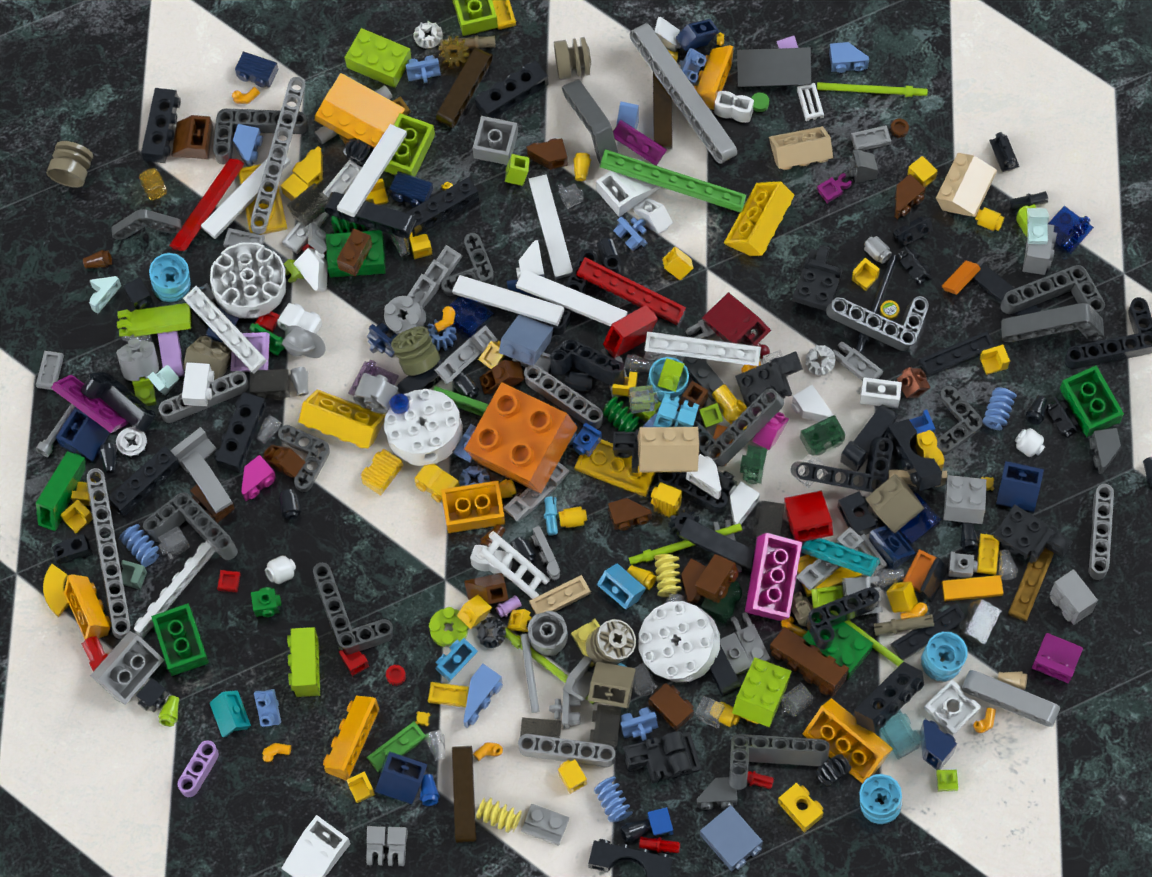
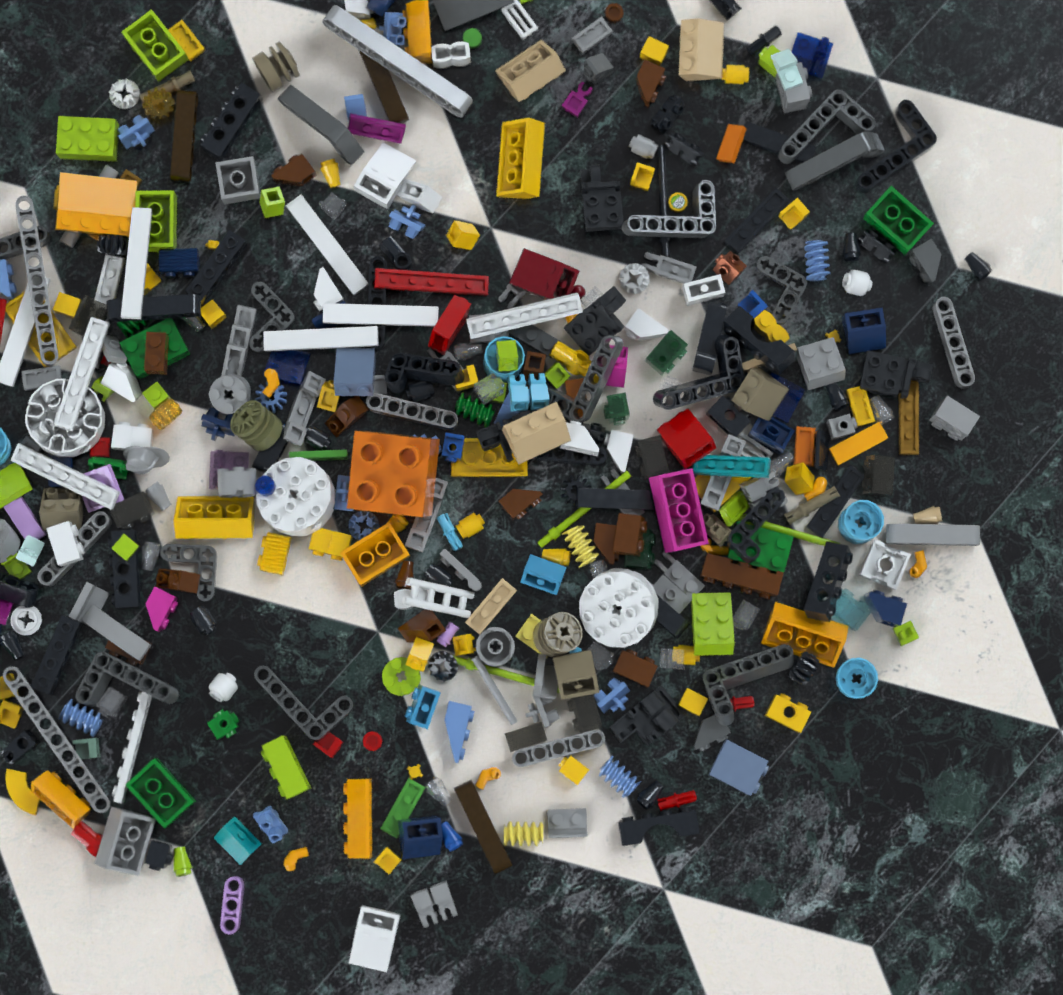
camera: 30 degrees left, 15 degrees up
red tile [217,570,240,592] -> none
yellow slope [292,146,323,192] -> none
yellow plate [428,682,469,708] -> none
bright green tile [600,149,746,213] -> none
blue panel [648,807,673,836] -> none
yellow brick [651,482,682,518] -> none
magenta bracket [1032,633,1083,683] -> none
none -> white tile [53,317,110,432]
none -> lime tile [111,534,140,561]
none -> lime brick [142,382,172,411]
none -> clear yellow gear [149,399,182,430]
none -> yellow panel [678,688,708,716]

